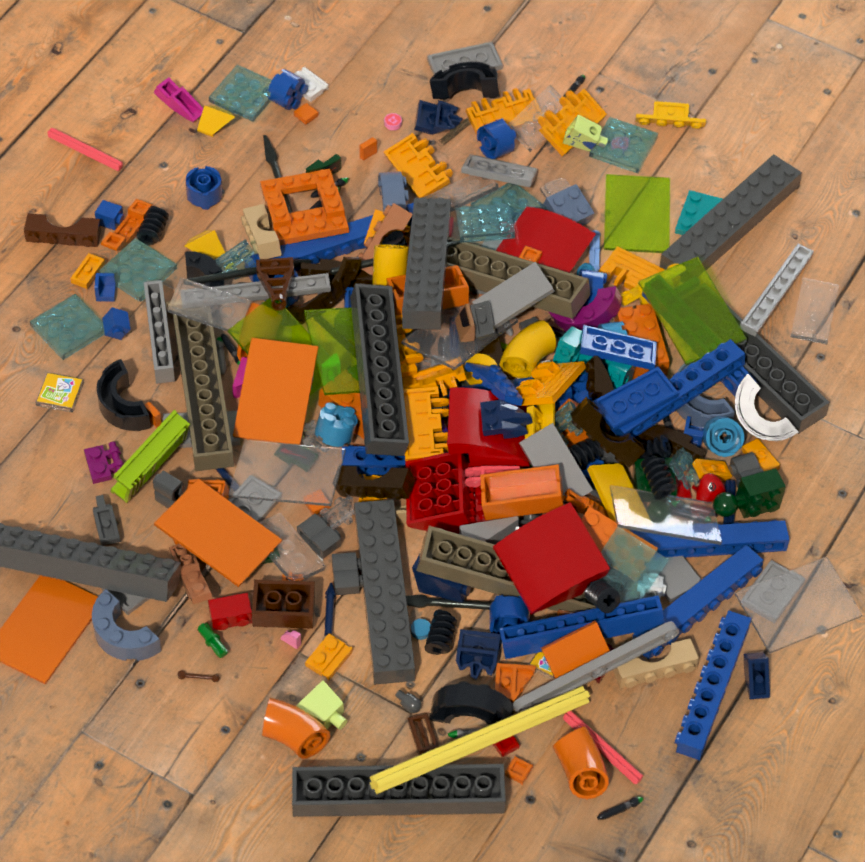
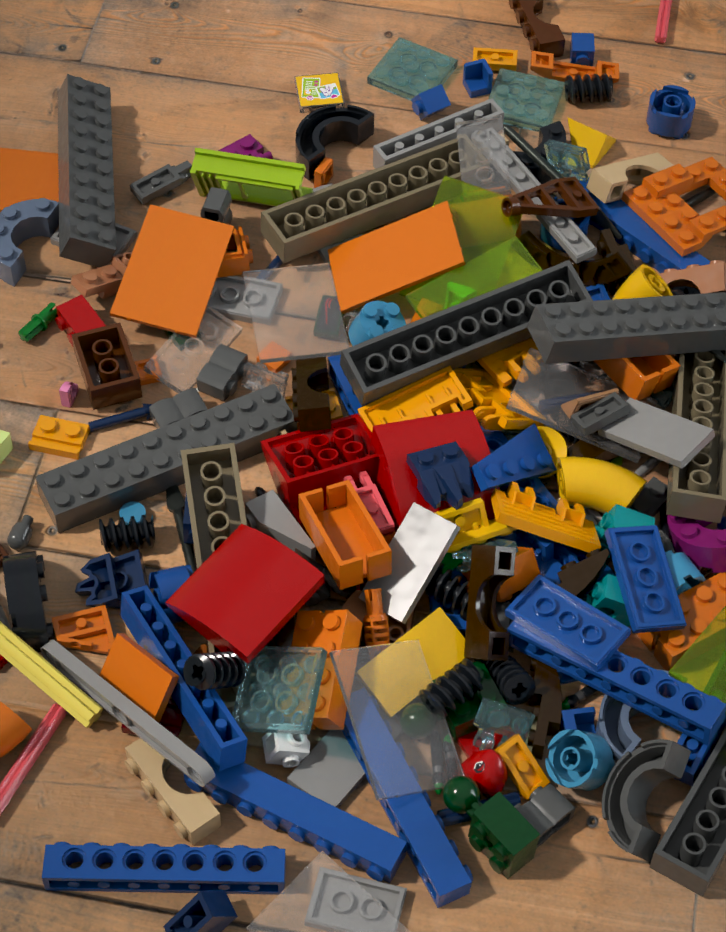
camera: 70 degrees right, 0 degrees up
light orange plate [741,438,780,471] -> none

